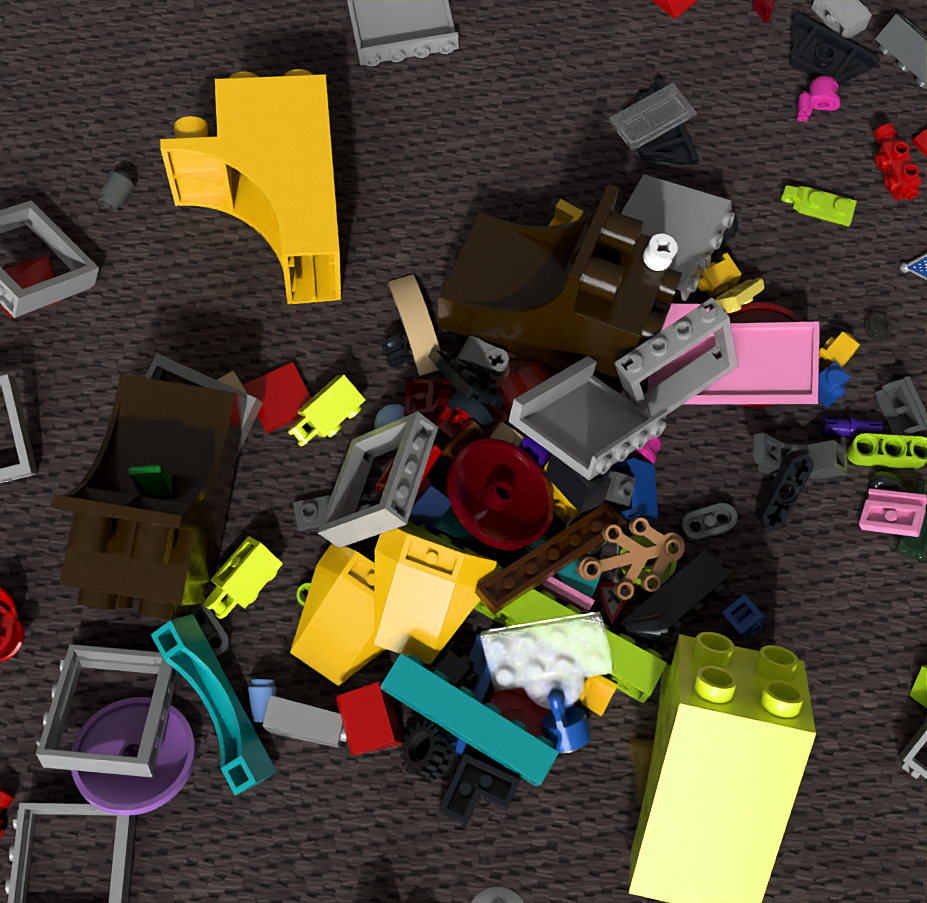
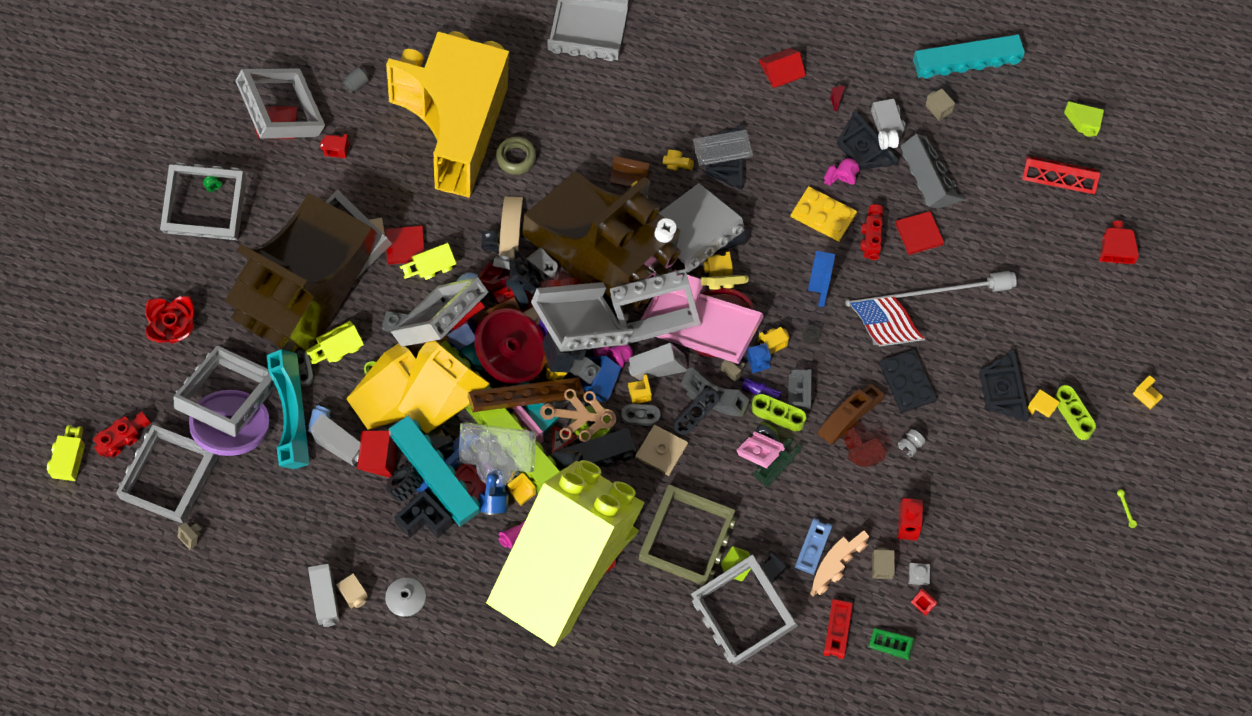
camera: 20 degrees right, 5 degrees down
green slope [129,465,172,498] -> none
blue brick [722,594,766,639] -> none
lime hinge [781,185,857,227] -> none
none -> red brick [320,134,349,158]
none -> light grey plate [493,254,510,270]
none -> olive wheel [496,137,536,175]
none -> dark pink cone [499,520,526,549]
none -> reddish brown panel [609,156,650,187]
none -> light grey slope [628,343,688,380]
none -> yellow panel [628,374,651,404]
none -> tan plate [635,425,688,476]
none -> olive window [639,485,737,586]
none -> yellow plate [663,150,694,171]
none -> dark tan tile [721,360,745,382]
none -> yellow plate [790,186,857,242]
none -> blue fence [808,251,835,307]
none -> white wheel [879,130,899,150]

